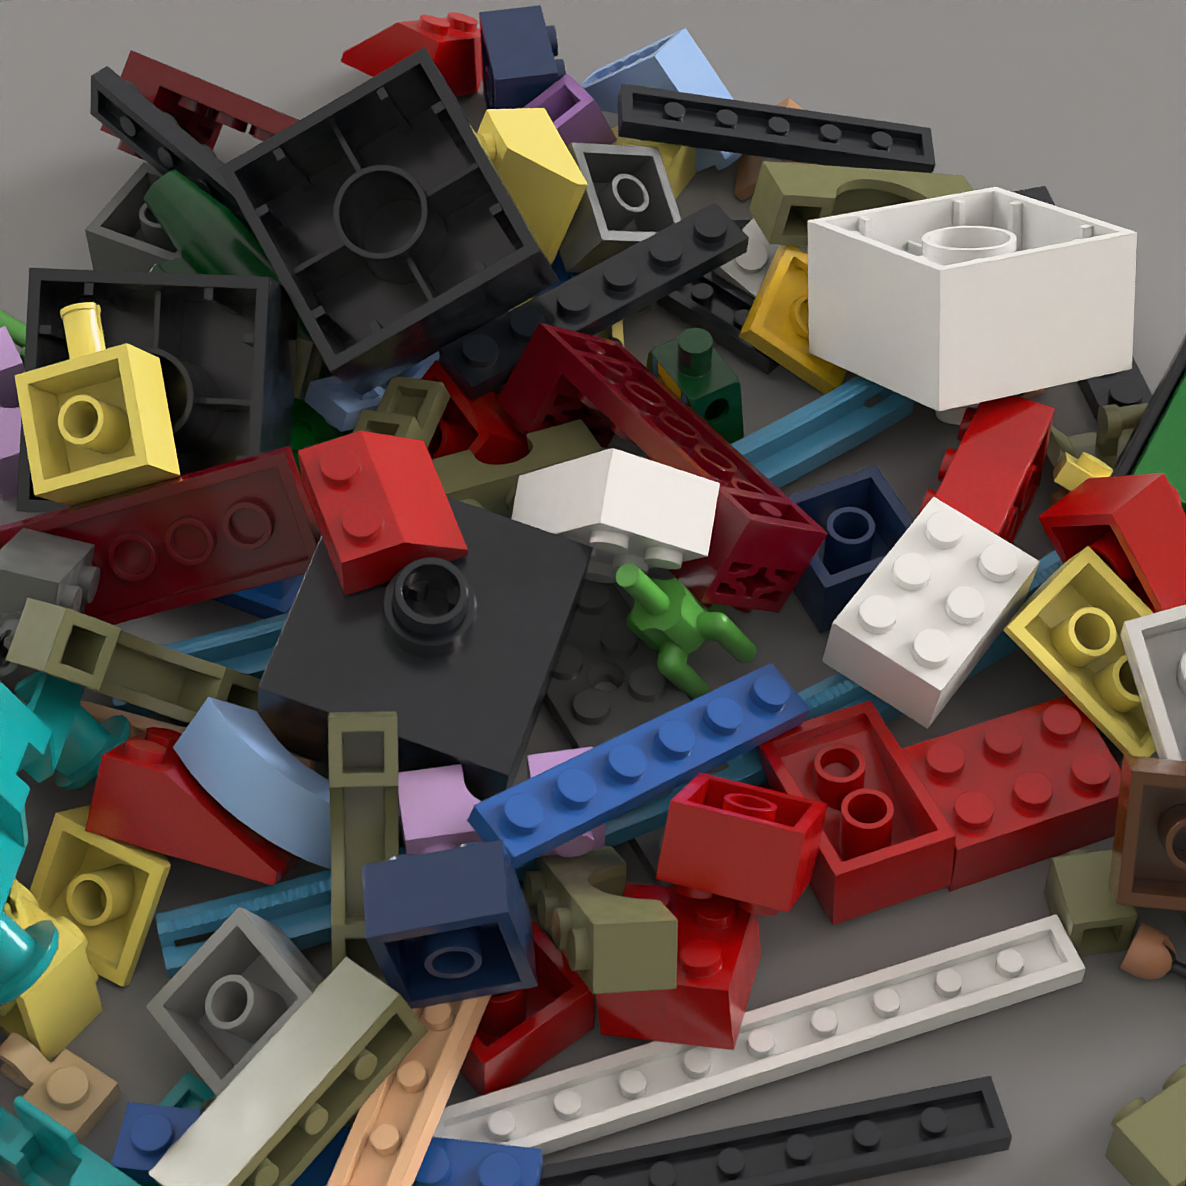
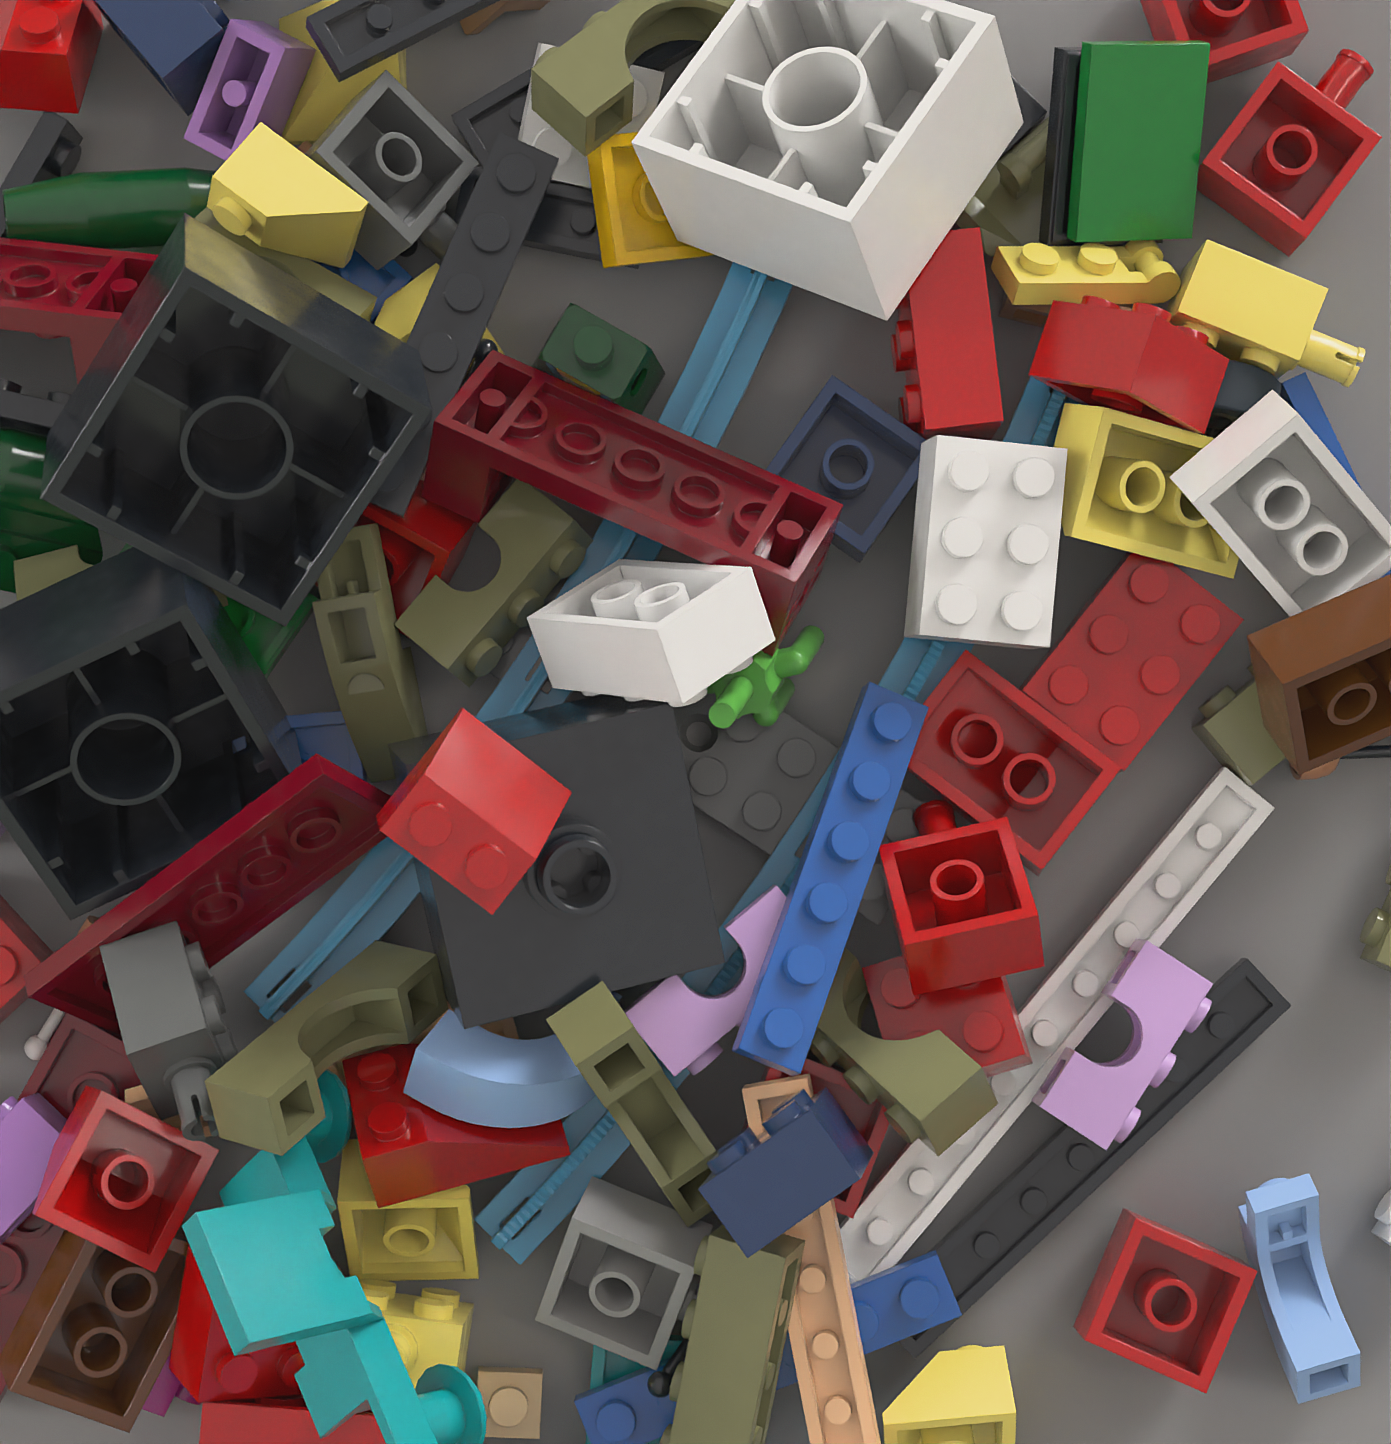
camera: 30 degrees left, 35 degrees up
light yellow brick [14,302,181,506] -> none
none -> lavender arch [1031,939,1213,1150]

